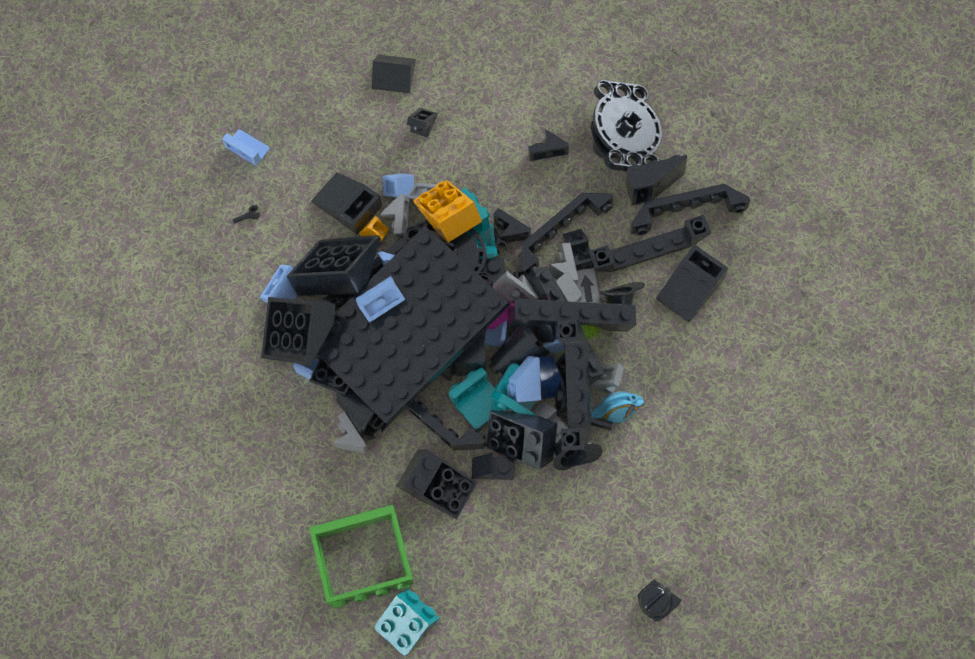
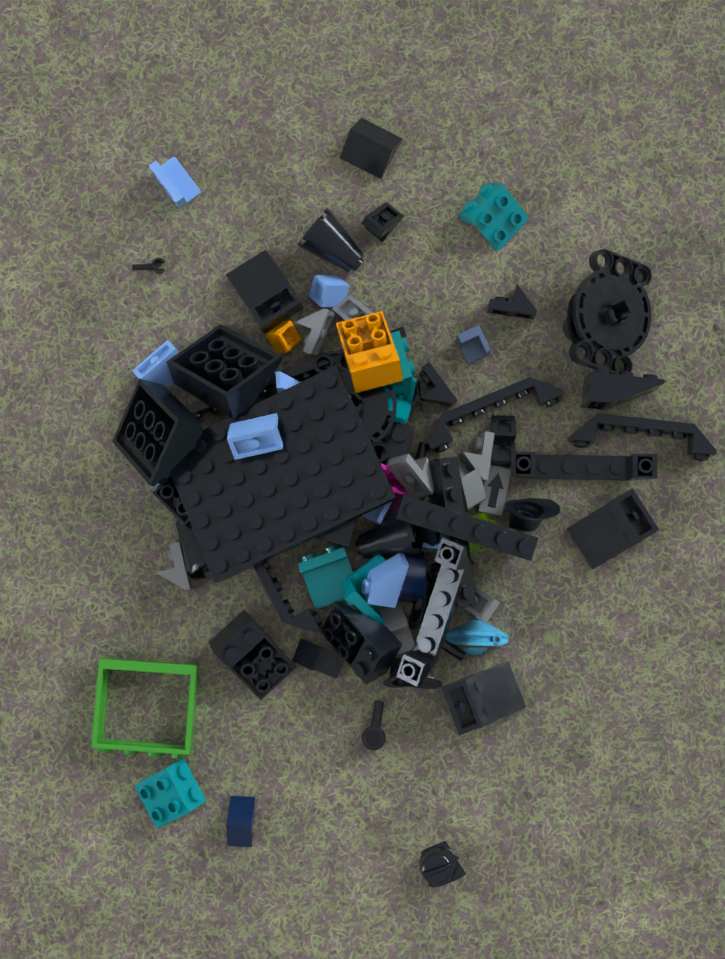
camera: 20 degrees right, 15 degrees up
none -> dark blue slope [226,796,255,847]
none -> black cone [297,208,364,272]
none -> black plate [362,701,386,750]
none -> black slope [441,661,526,735]
none -> sand blue panel [456,325,491,364]
none -> teal bracket [458,182,528,250]

